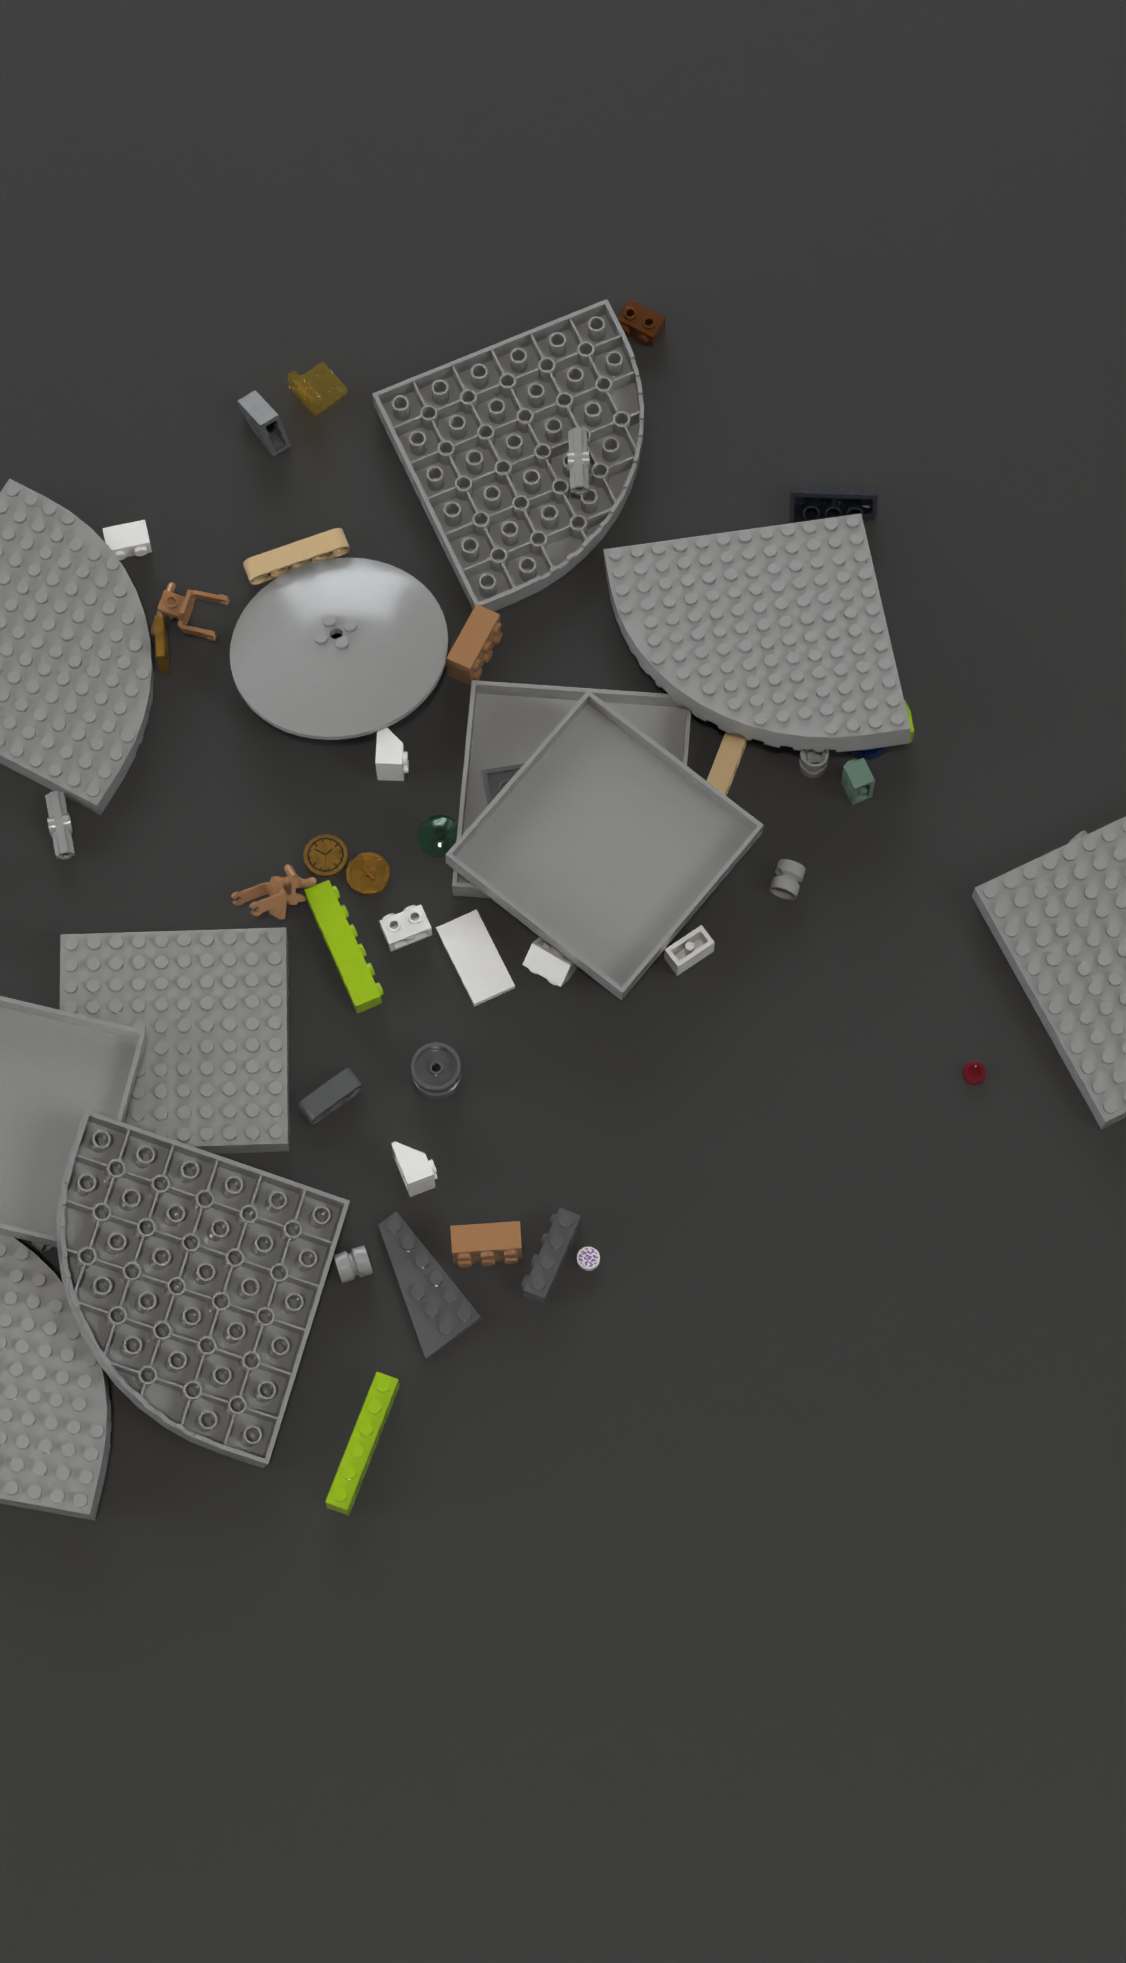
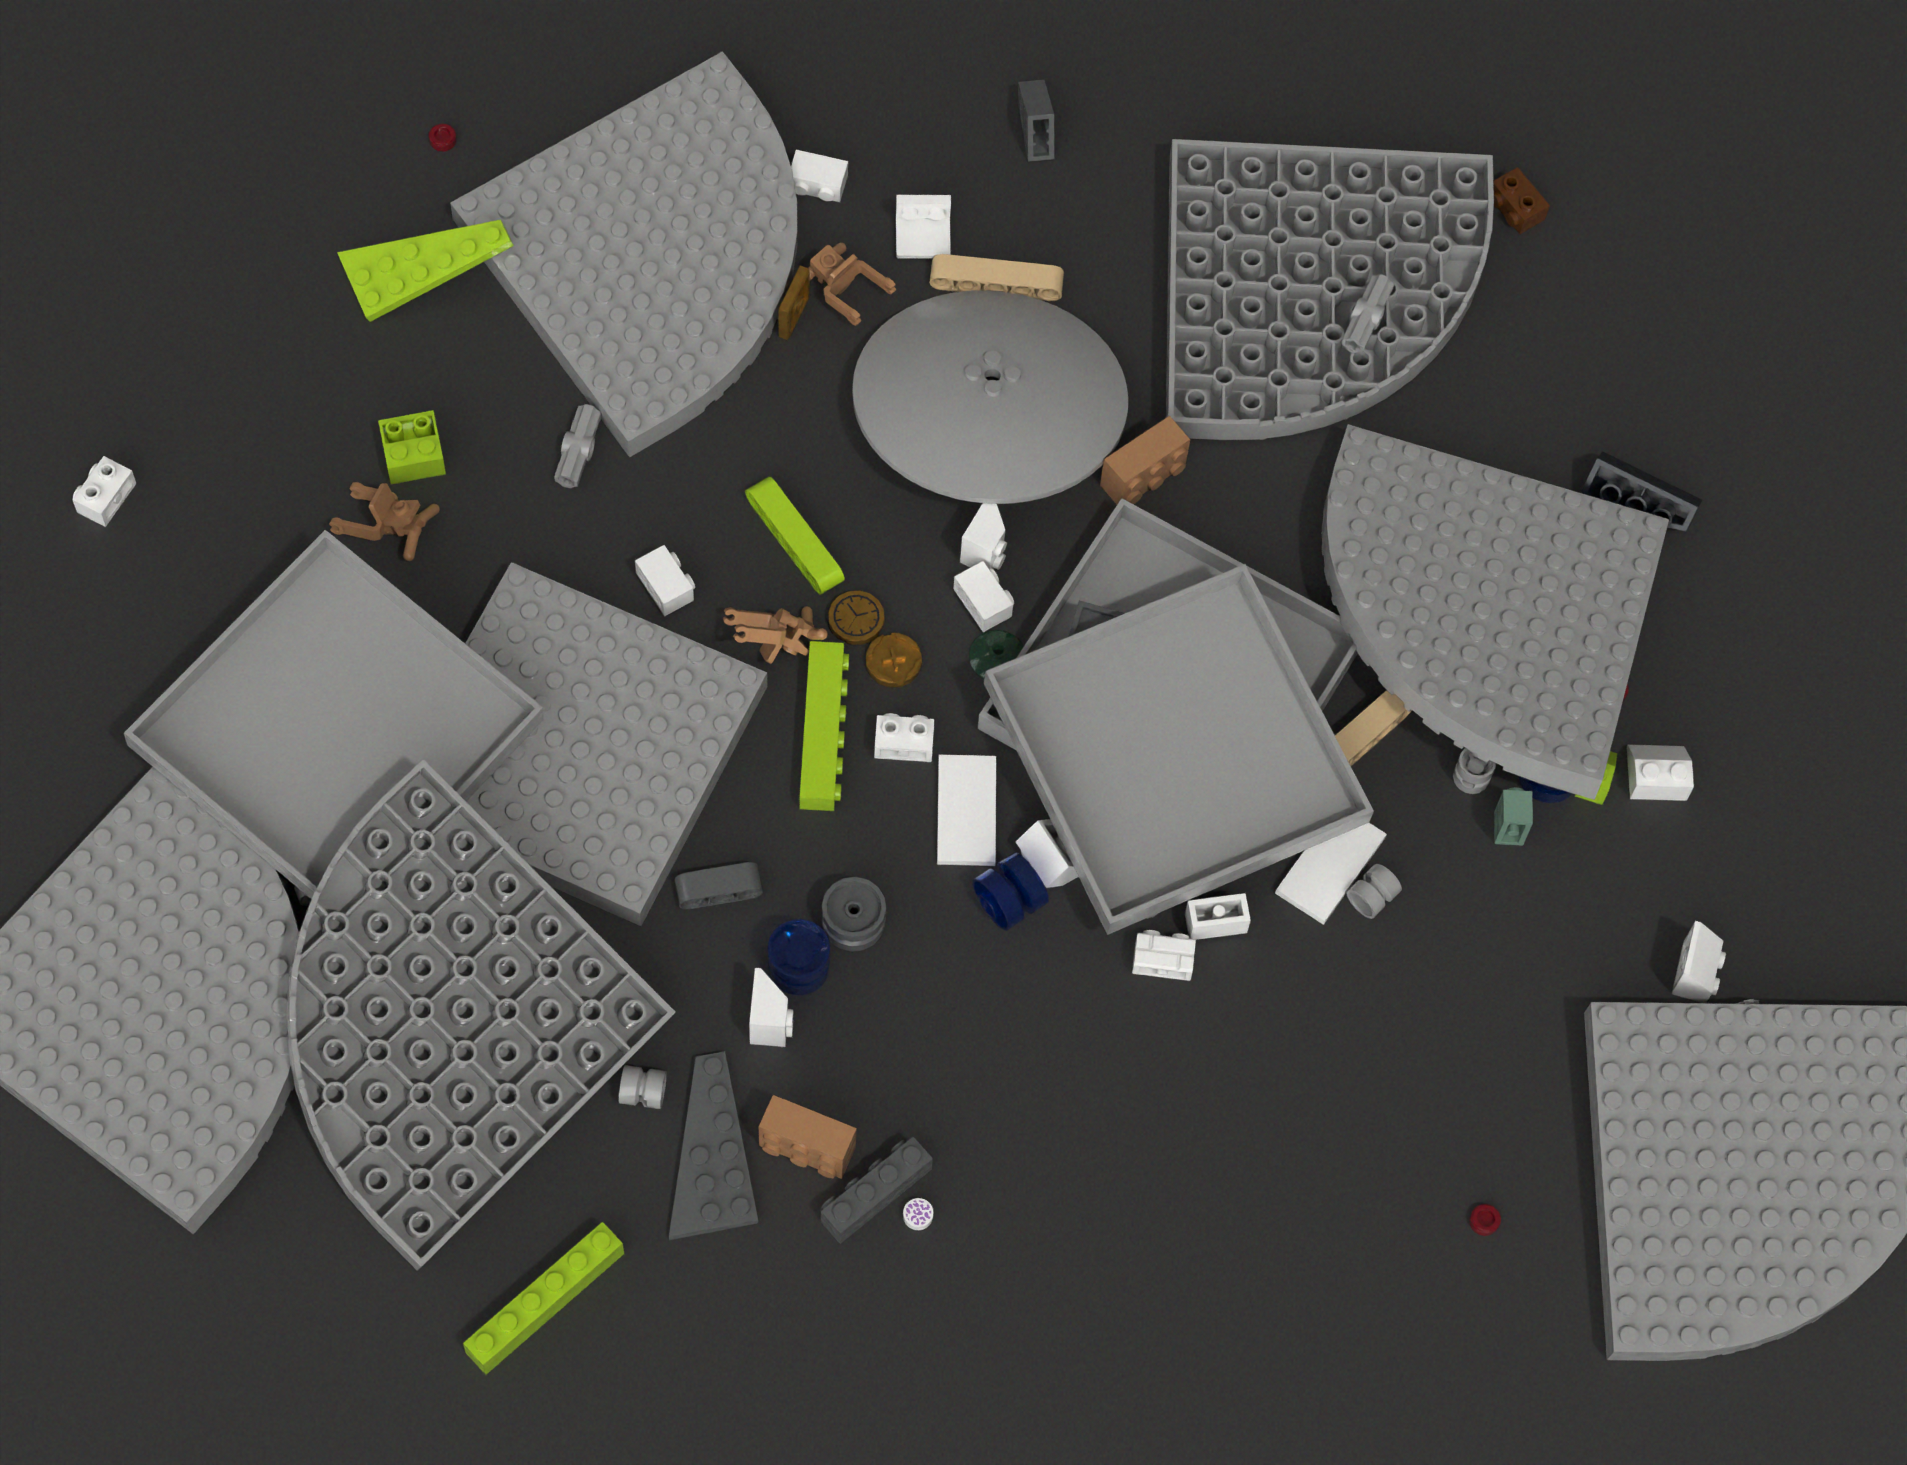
camera: 20 degrees right, 5 degrees down
clear yellow bracket [288,362,348,417] -> none
none -> white brick [635,545,695,616]
none -> lime beam [745,476,845,595]
none -> clear blue wheel [768,919,830,995]
none -> white bracket [896,195,951,259]
none -> white brick [953,561,1014,632]
none -> clear blue wheel [972,852,1049,931]
none -> white brick [1132,930,1196,981]
none -> white tile [1275,823,1387,925]
none -> white slope [1627,745,1694,801]
none -> white slope [1672,921,1726,1003]

